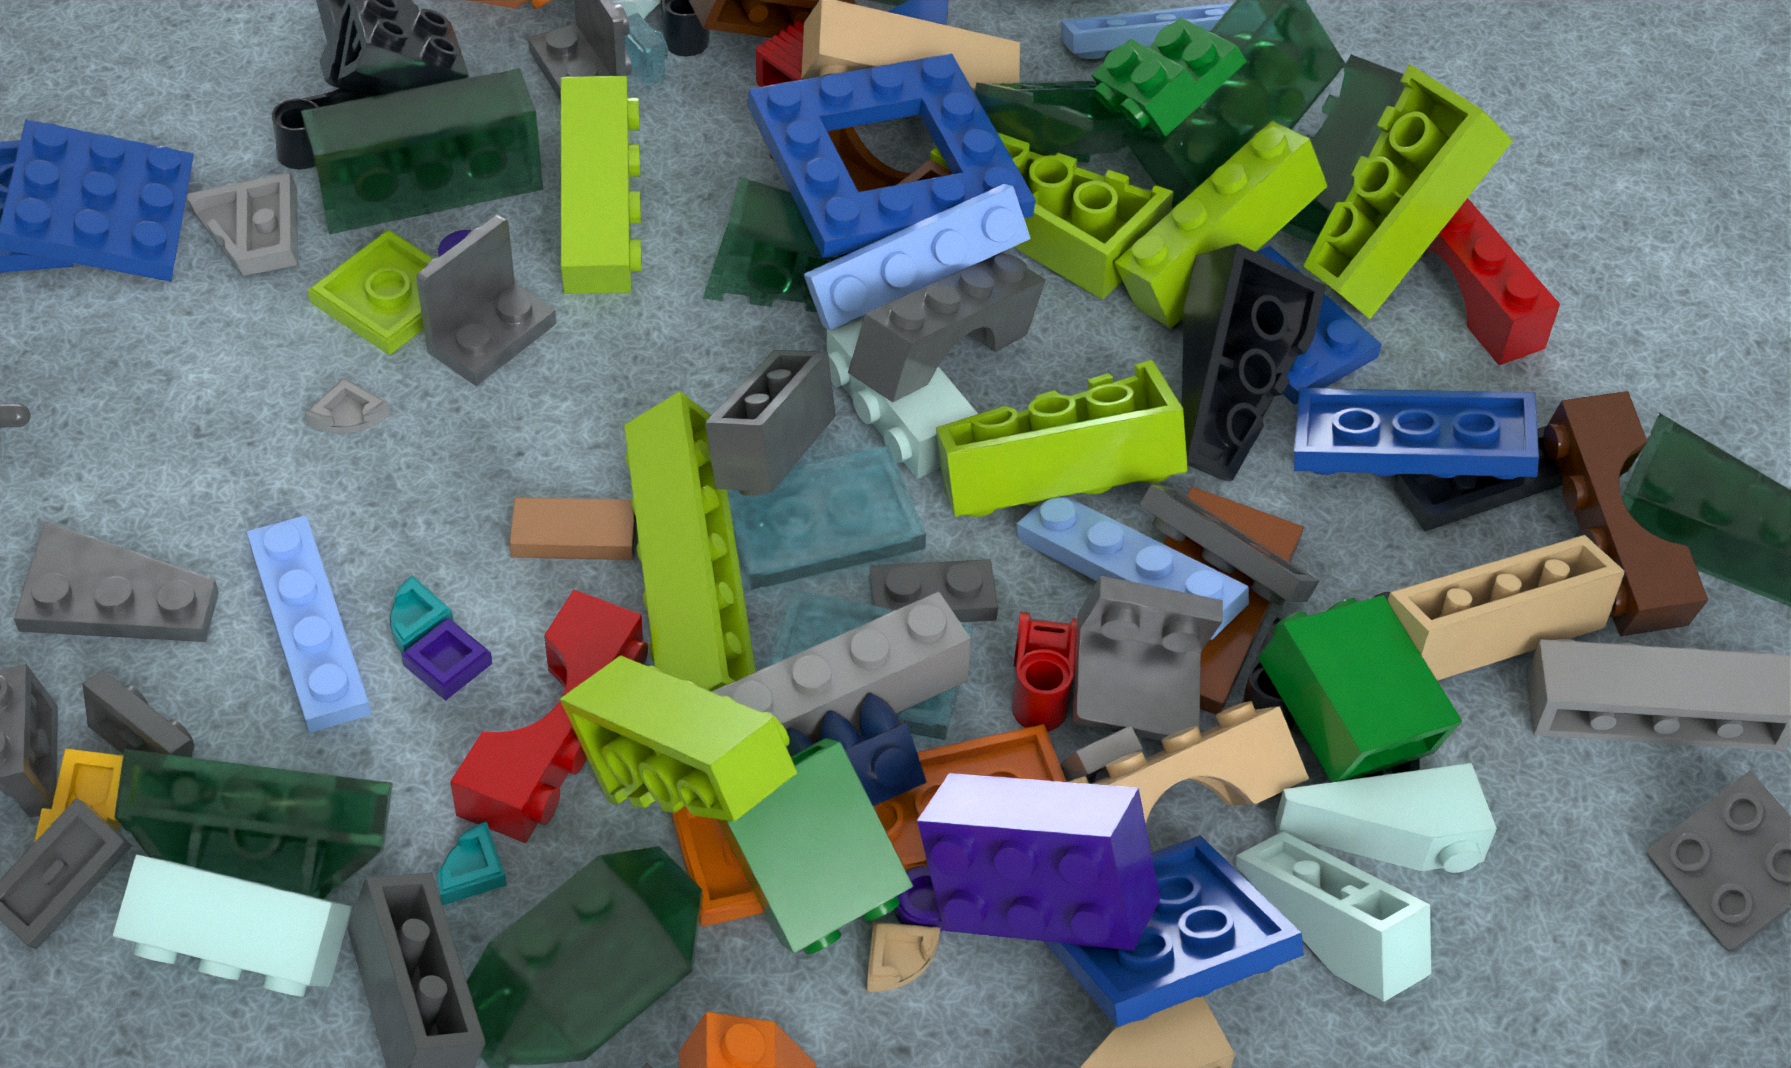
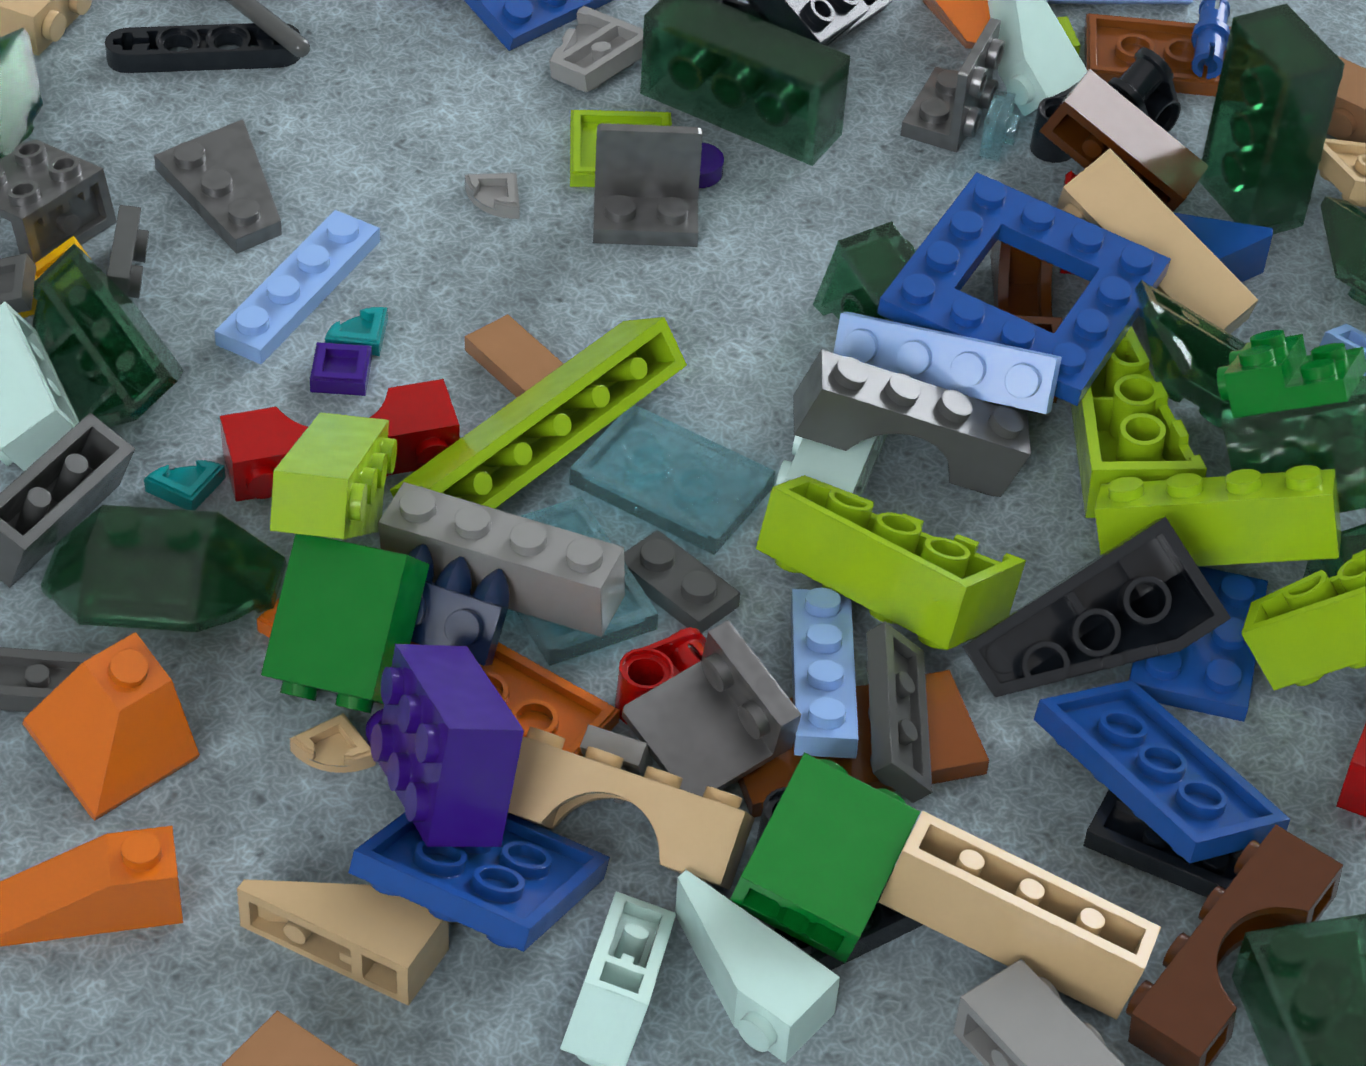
camera: 50 degrees right, 5 degrees down
lime wedge [561,76,642,294] -> none
dark grey brick [705,350,836,496] -> none

